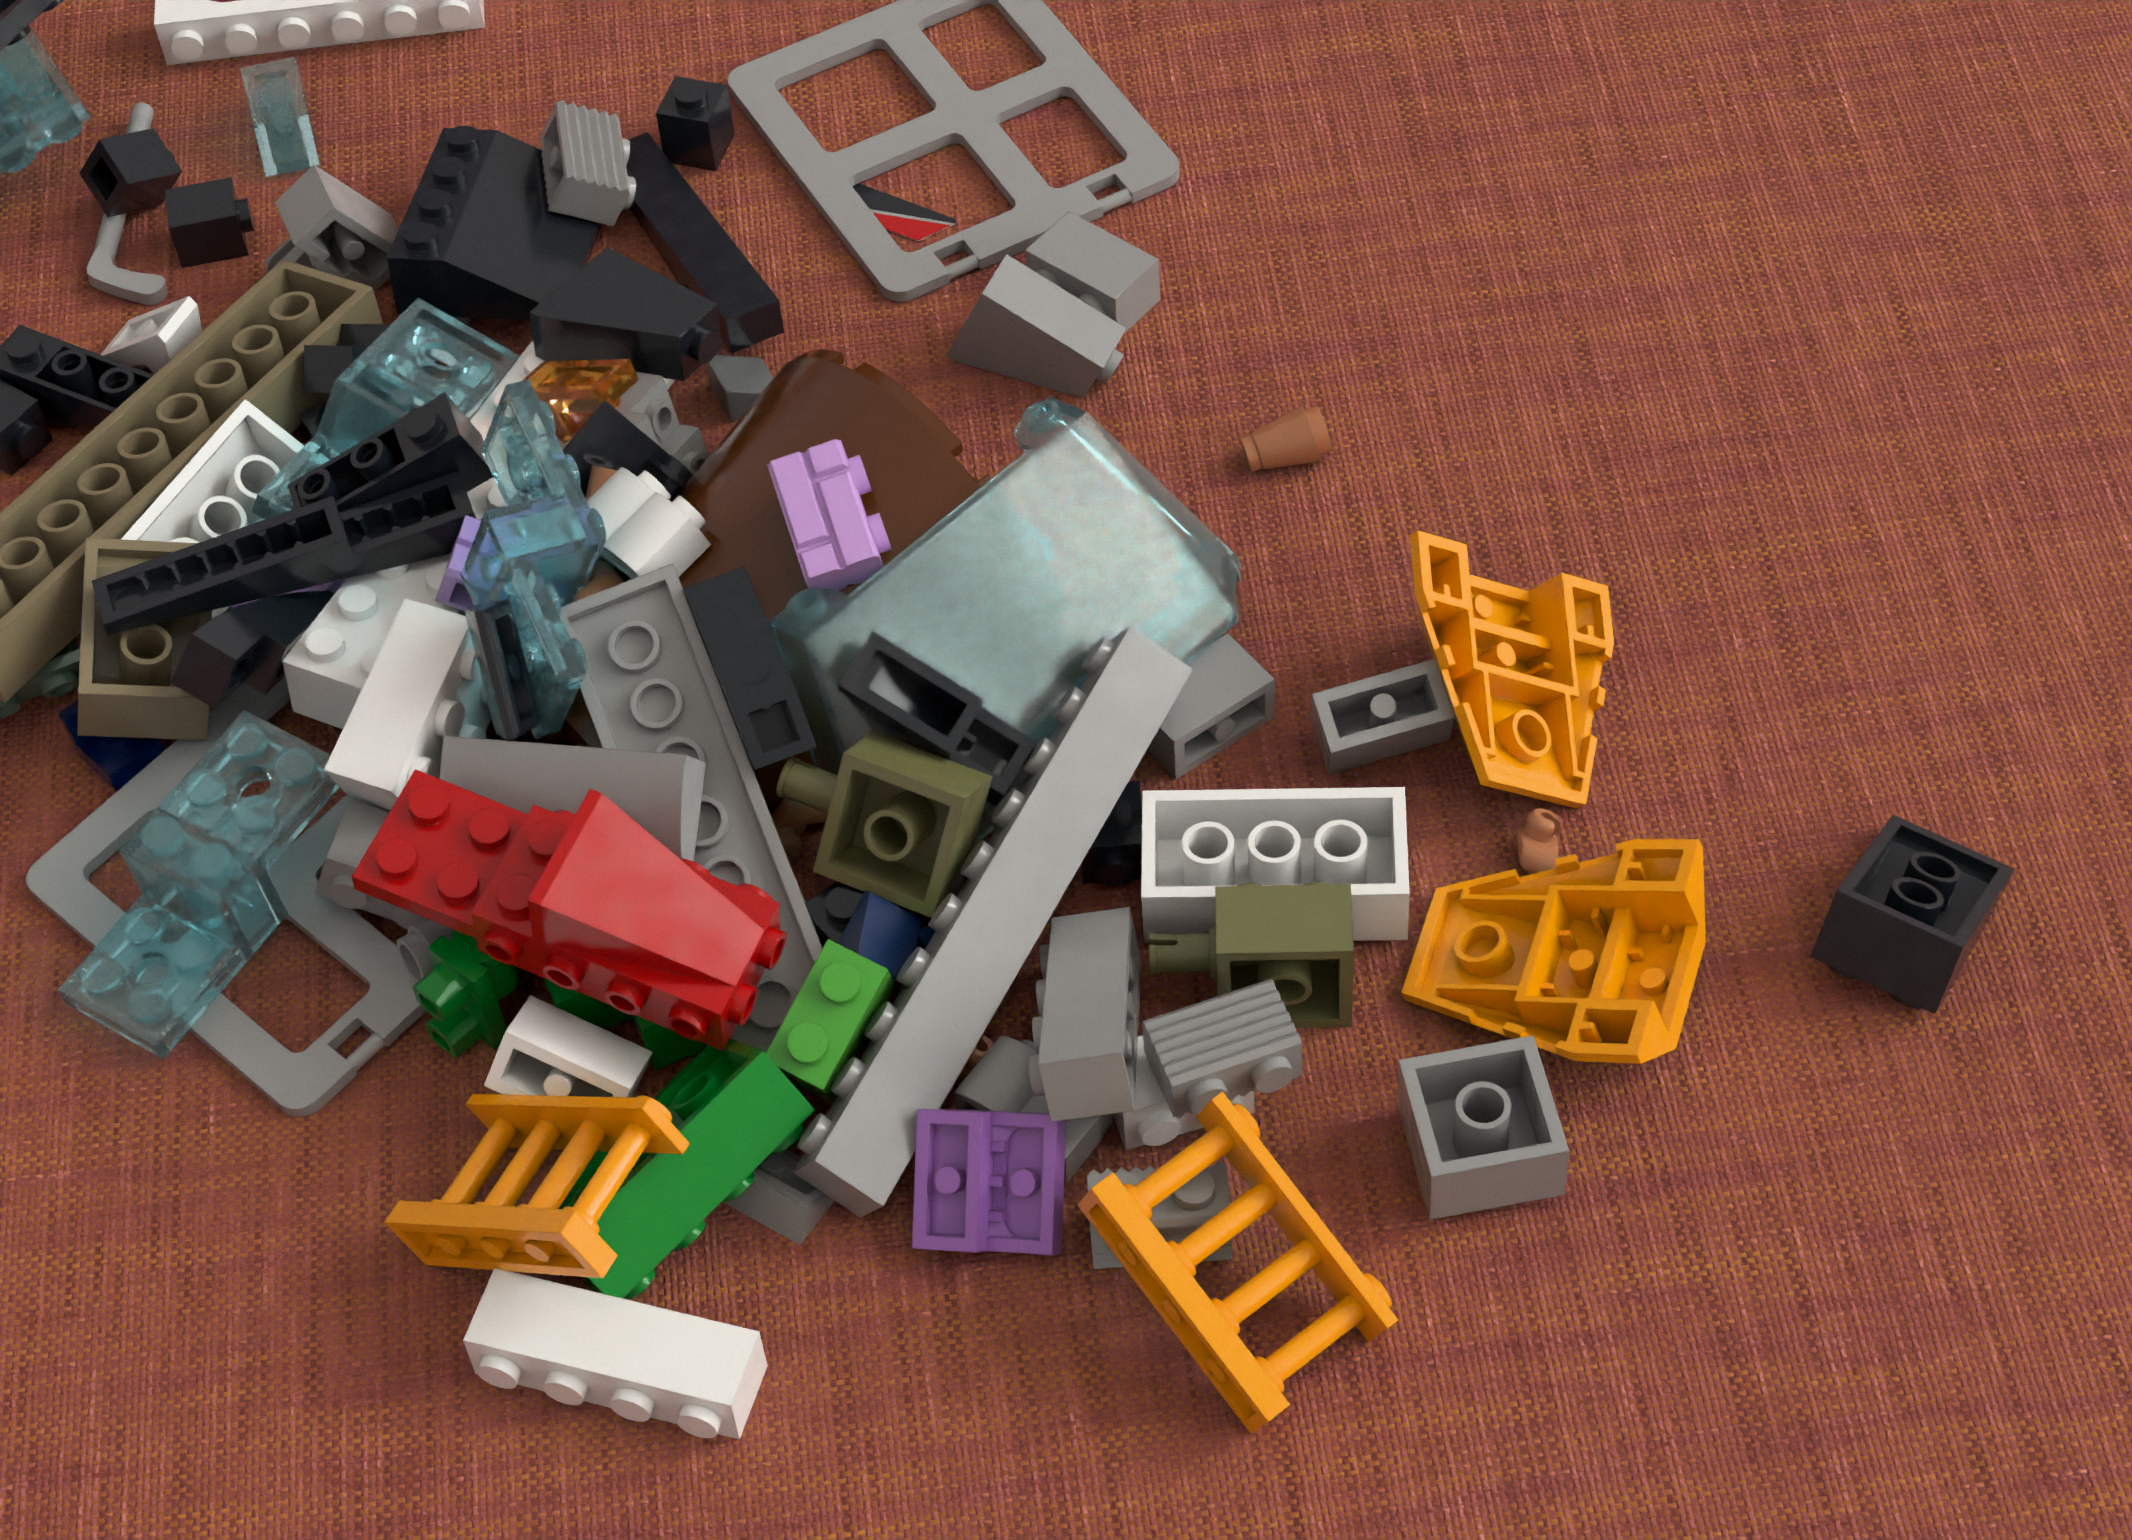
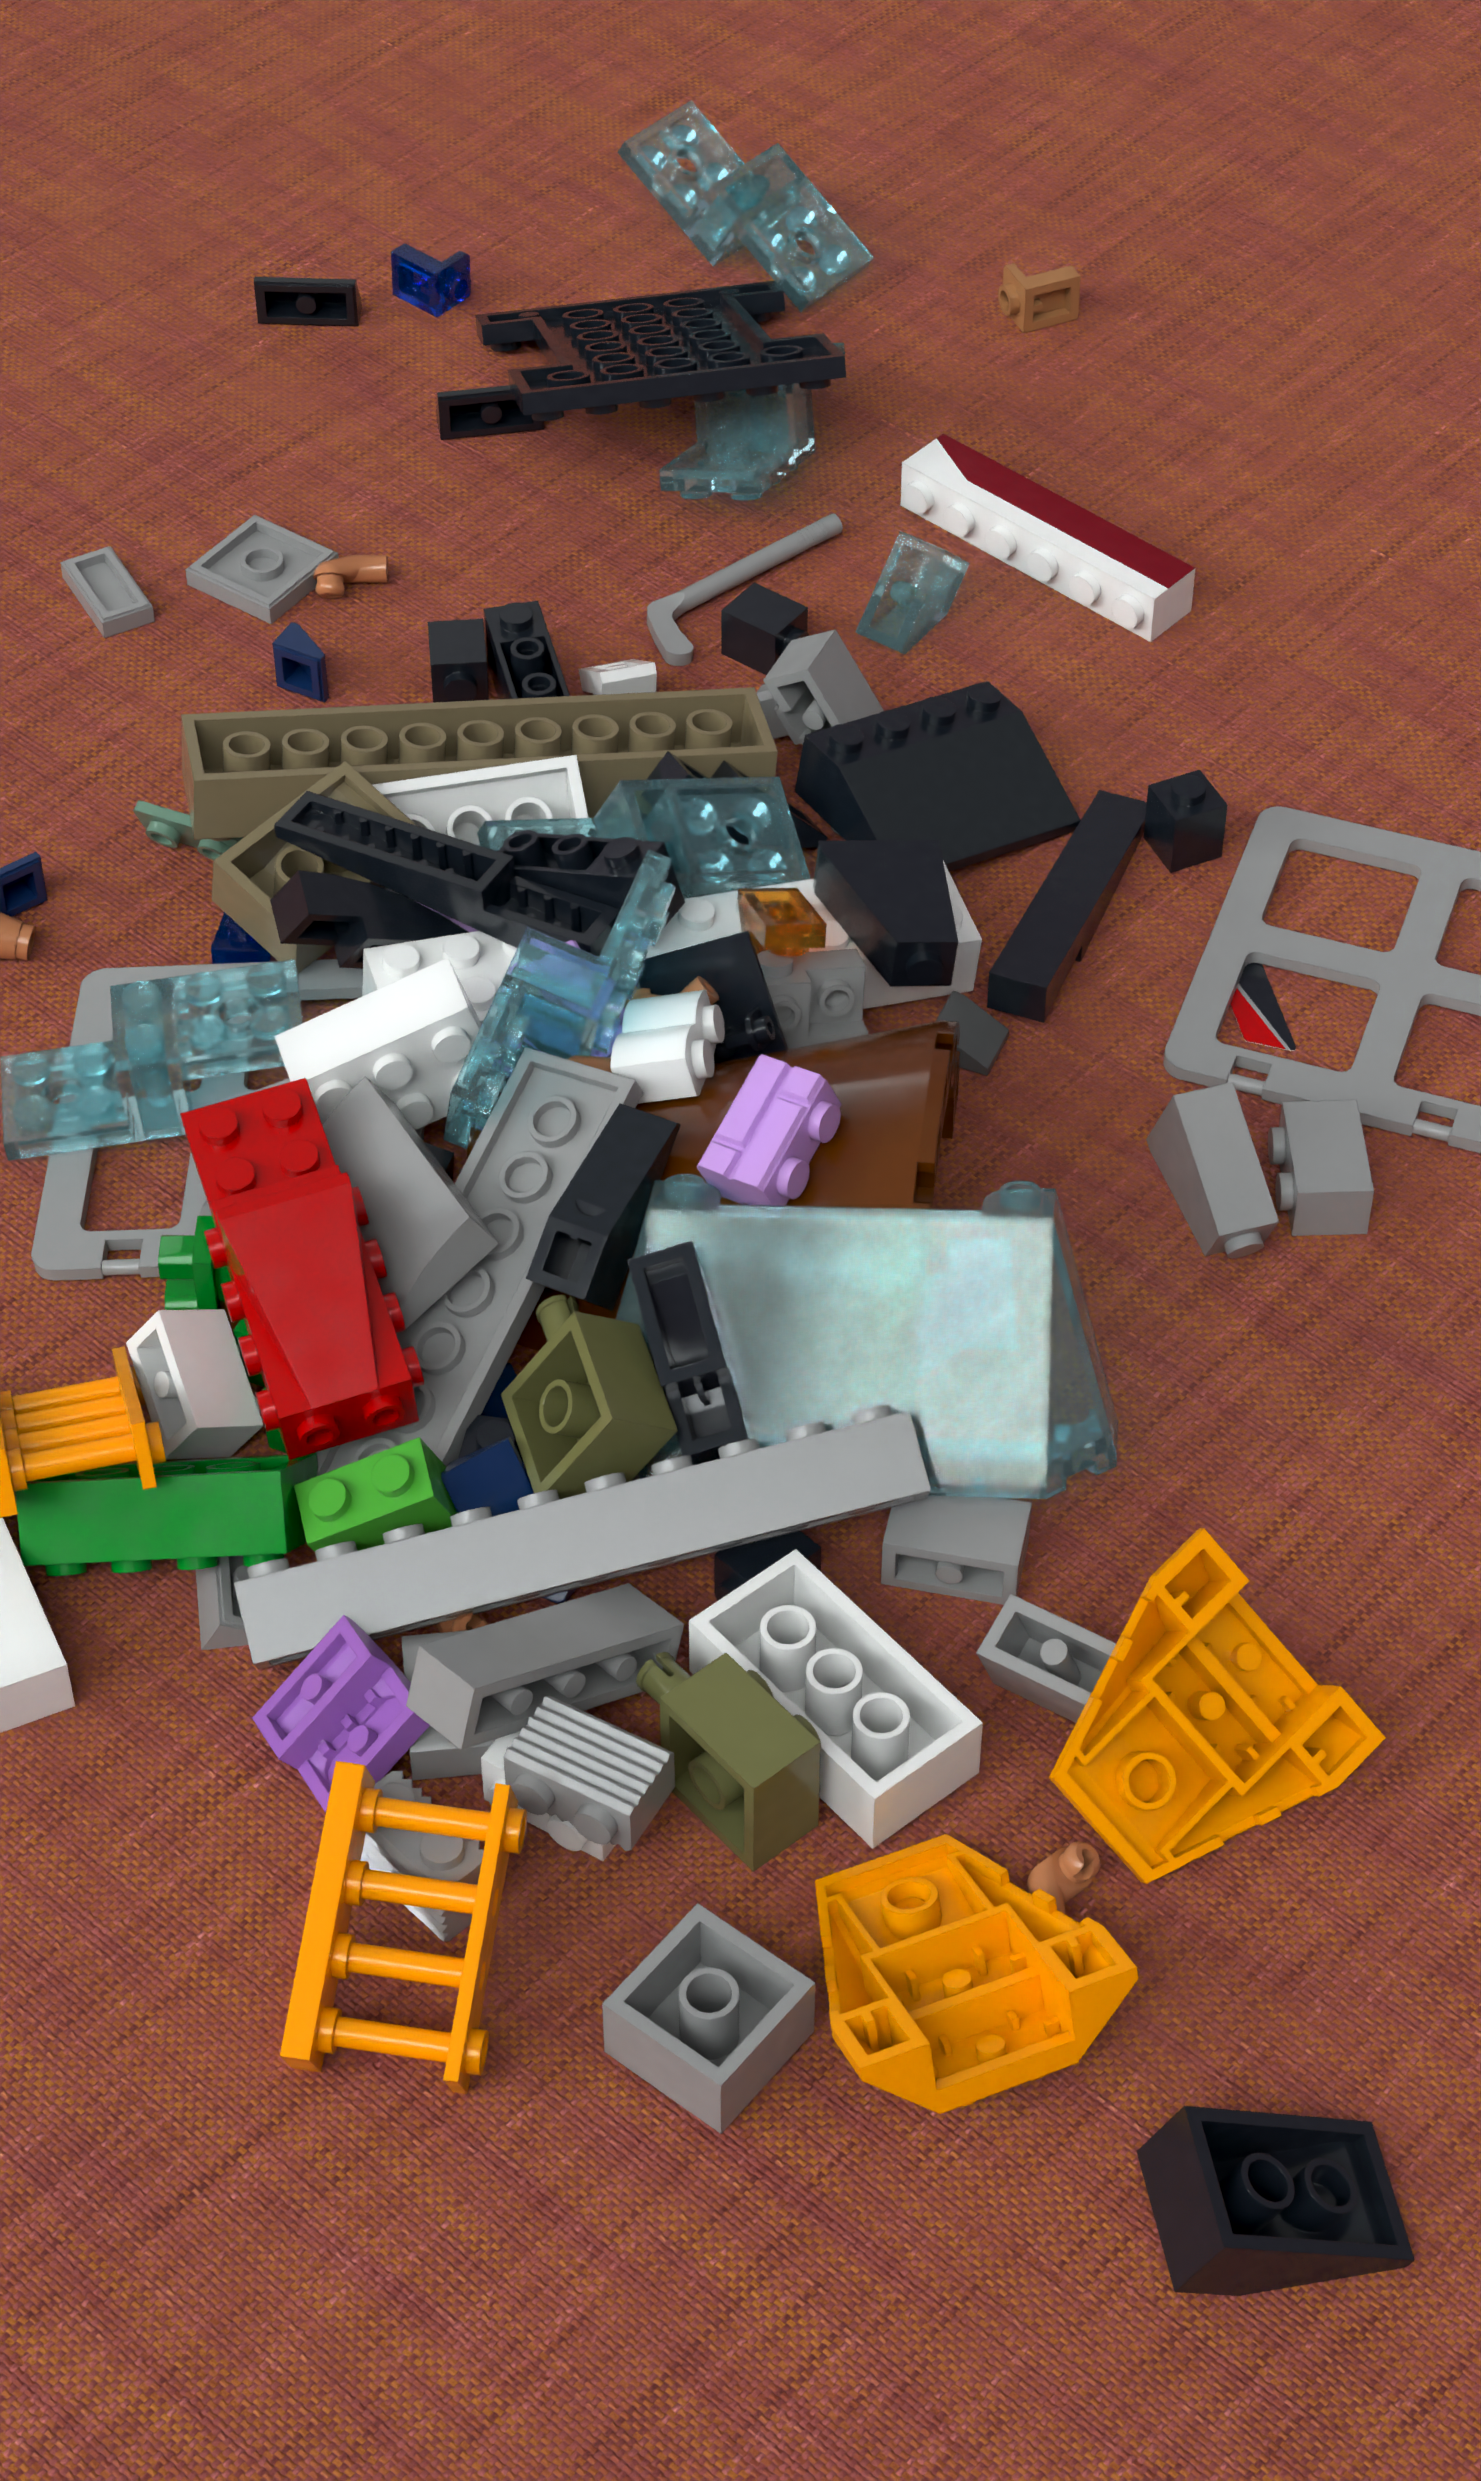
camera: 45 degrees right, 5 degrees down
black brick [79,128,182,217] -> none
black slope [465,599,541,740] -> none
light grey brick [539,100,636,226] -> none
nougat cone [1240,405,1333,472] -> none

